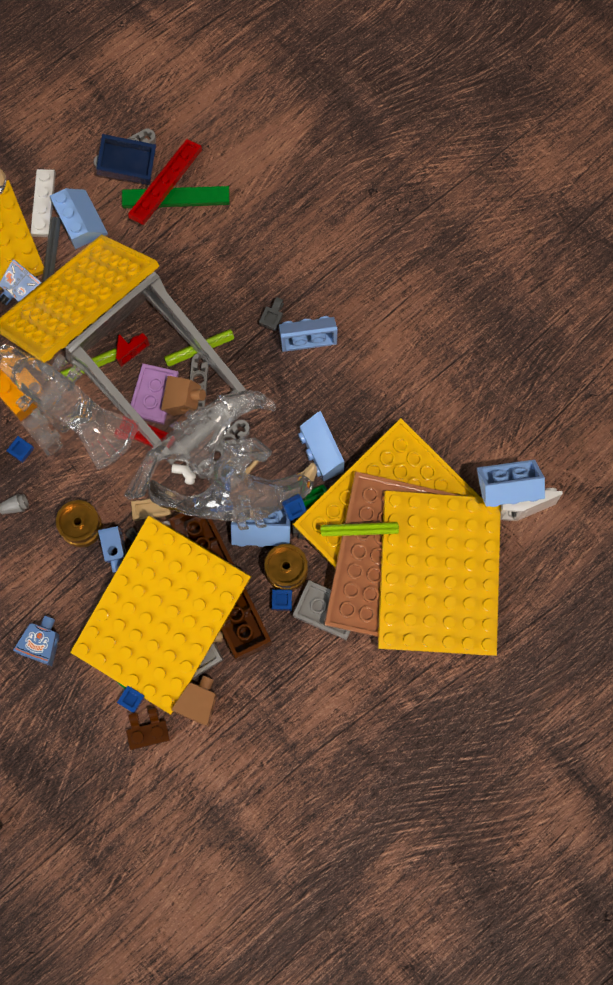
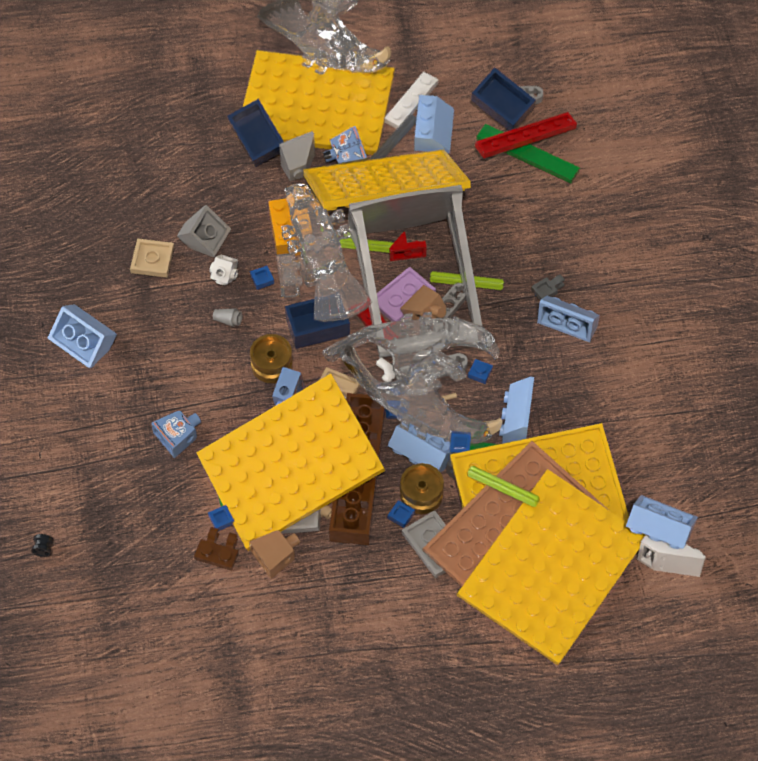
camera: 30 degrees right, 15 degrees down
none -> dark blue piece [285,293,350,349]
none -> blue plate [468,359,493,384]

